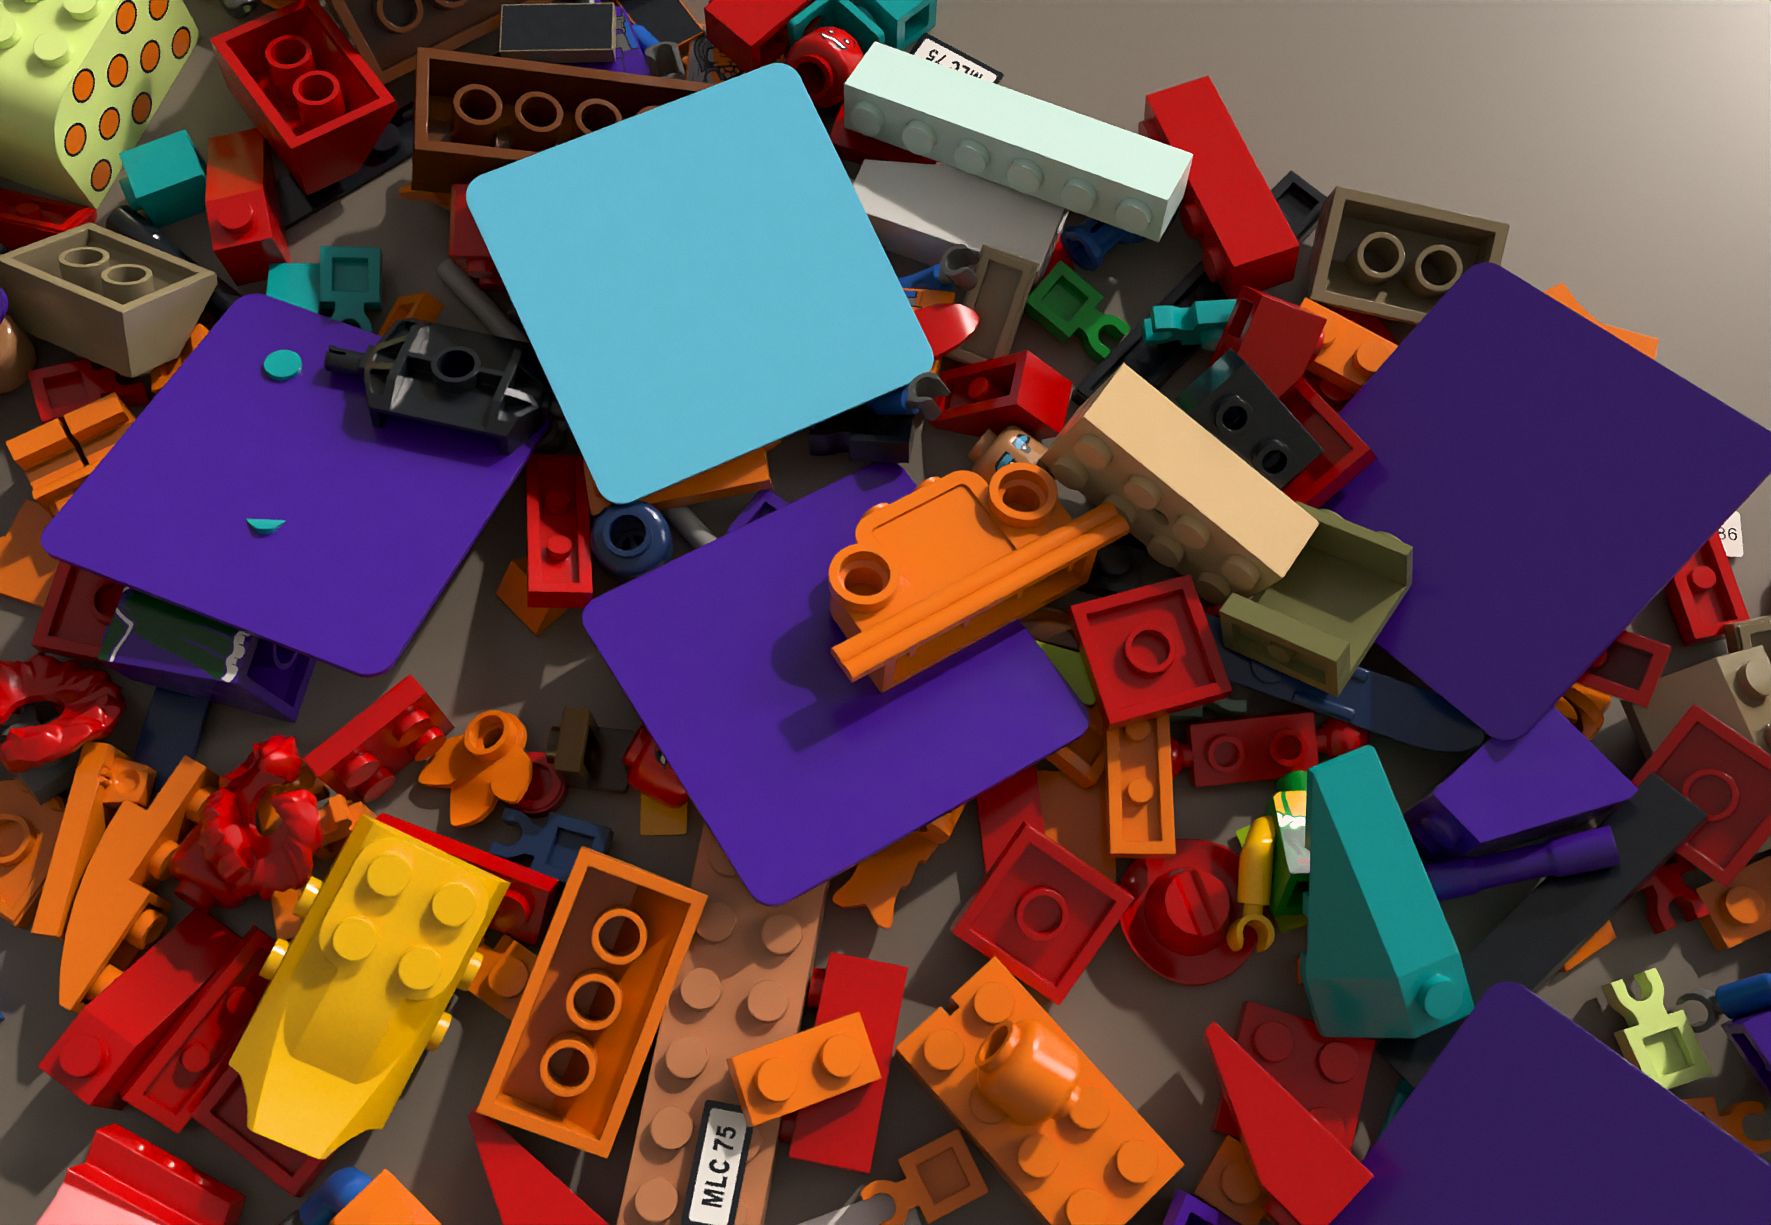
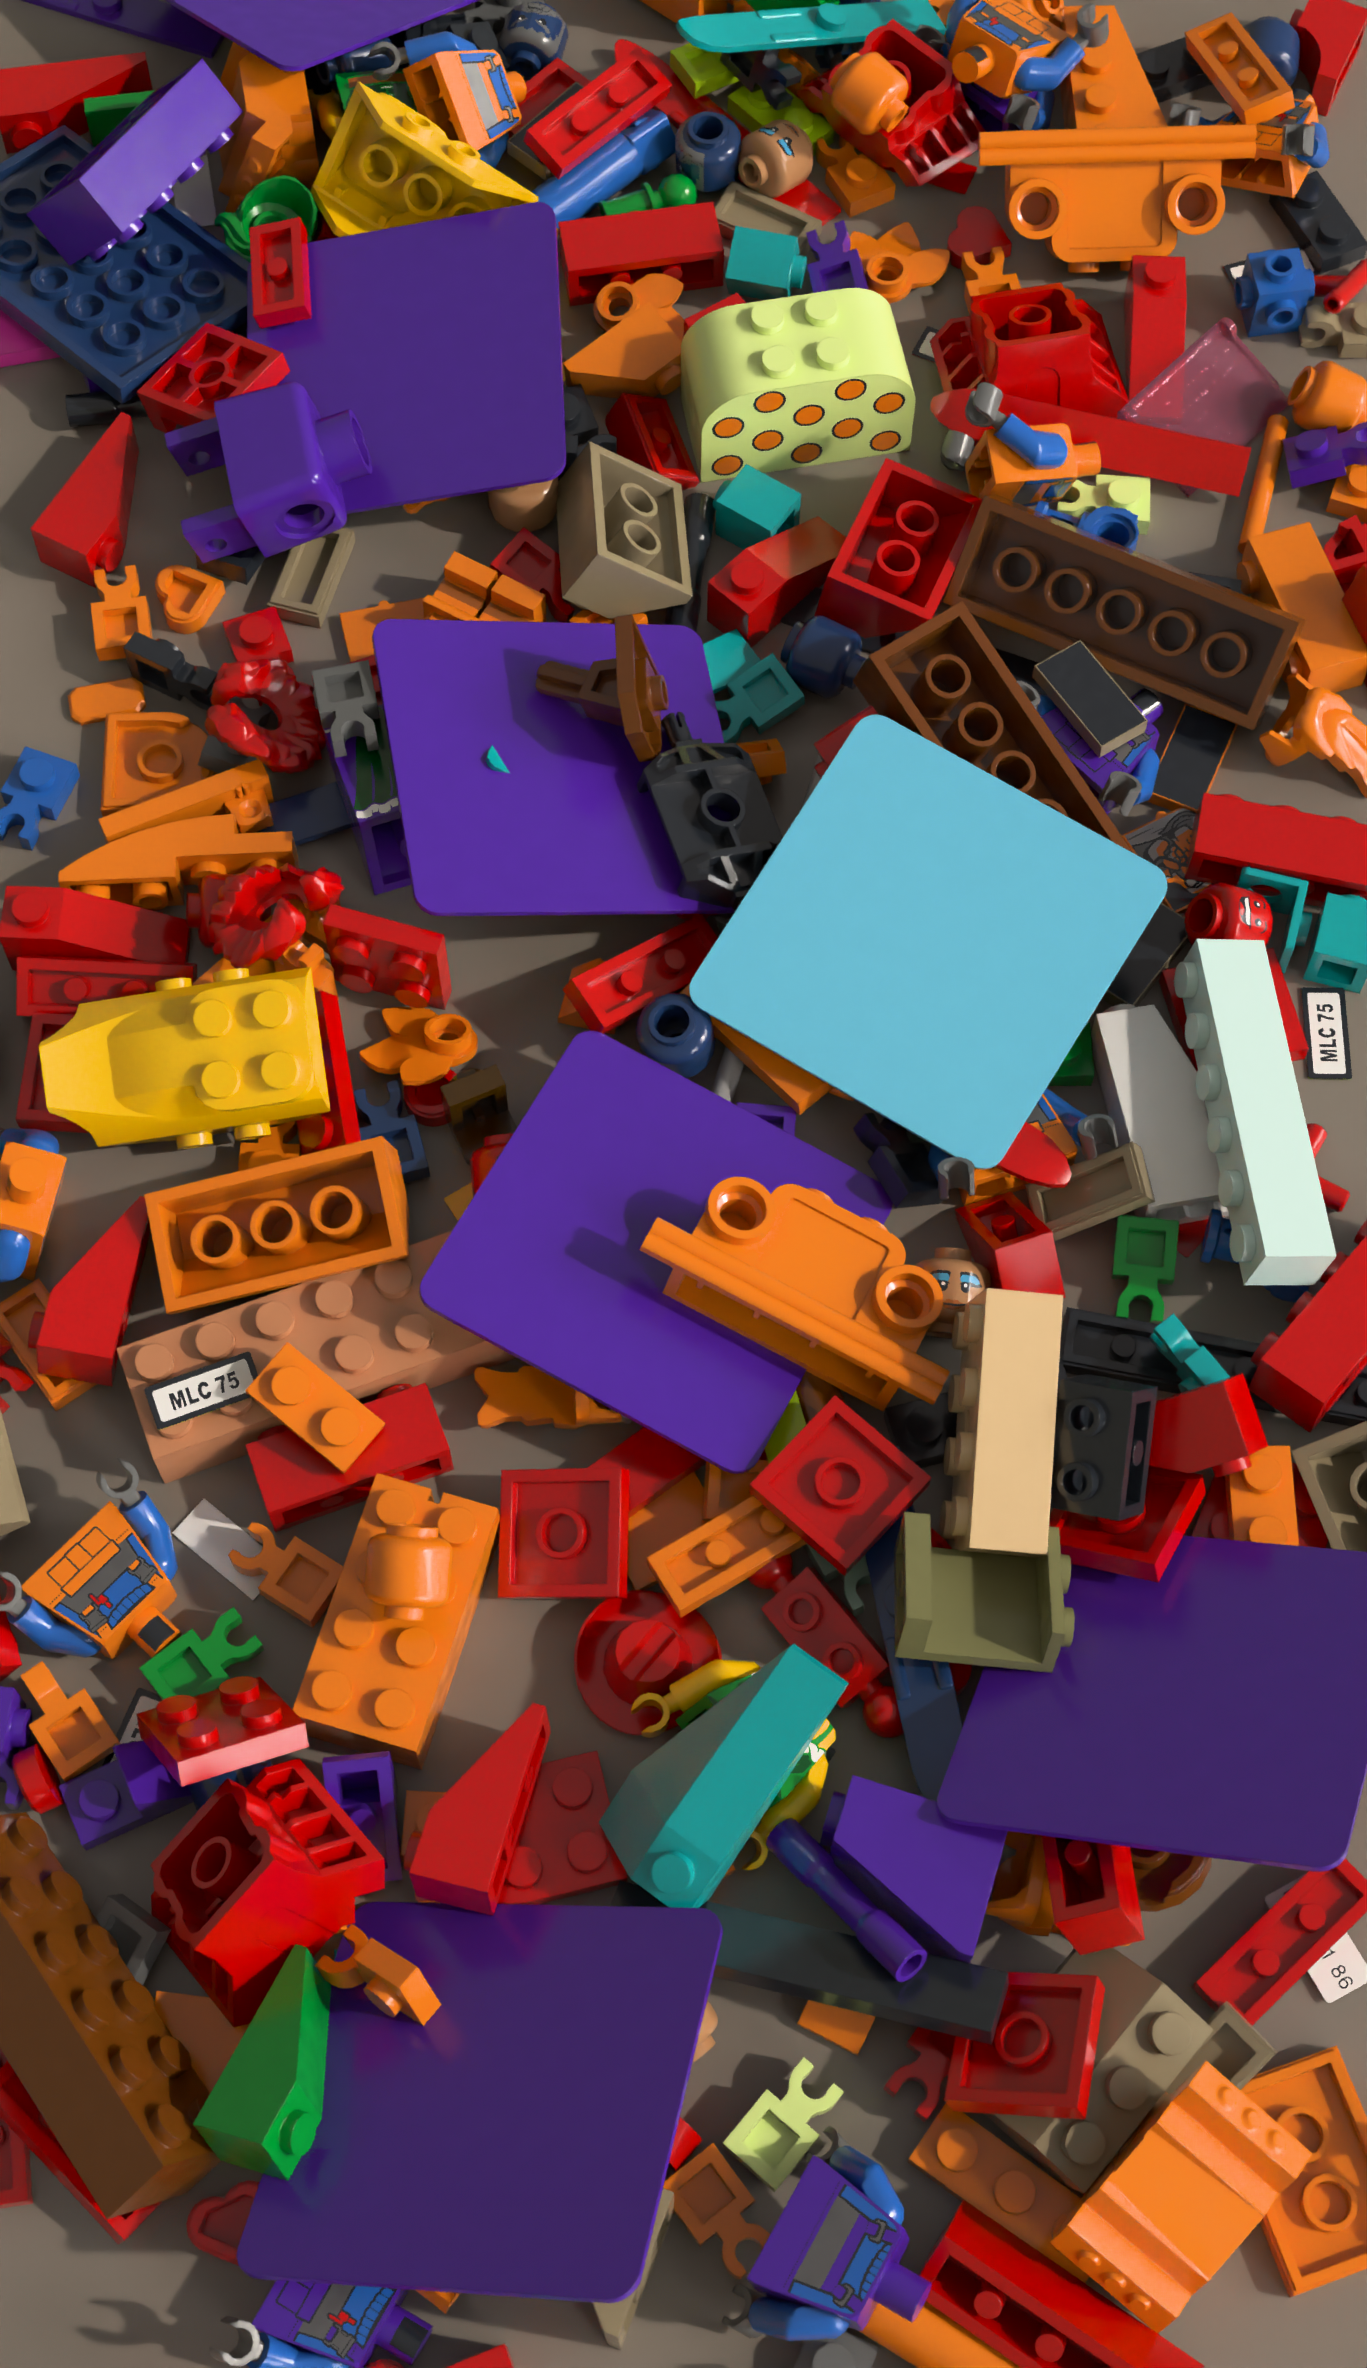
camera: 60 degrees right, 5 degrees down
none -> dark grey plate [312,660,380,758]
none -> reddish brown piece [535,614,669,762]
none -> dark blue head [780,615,866,699]

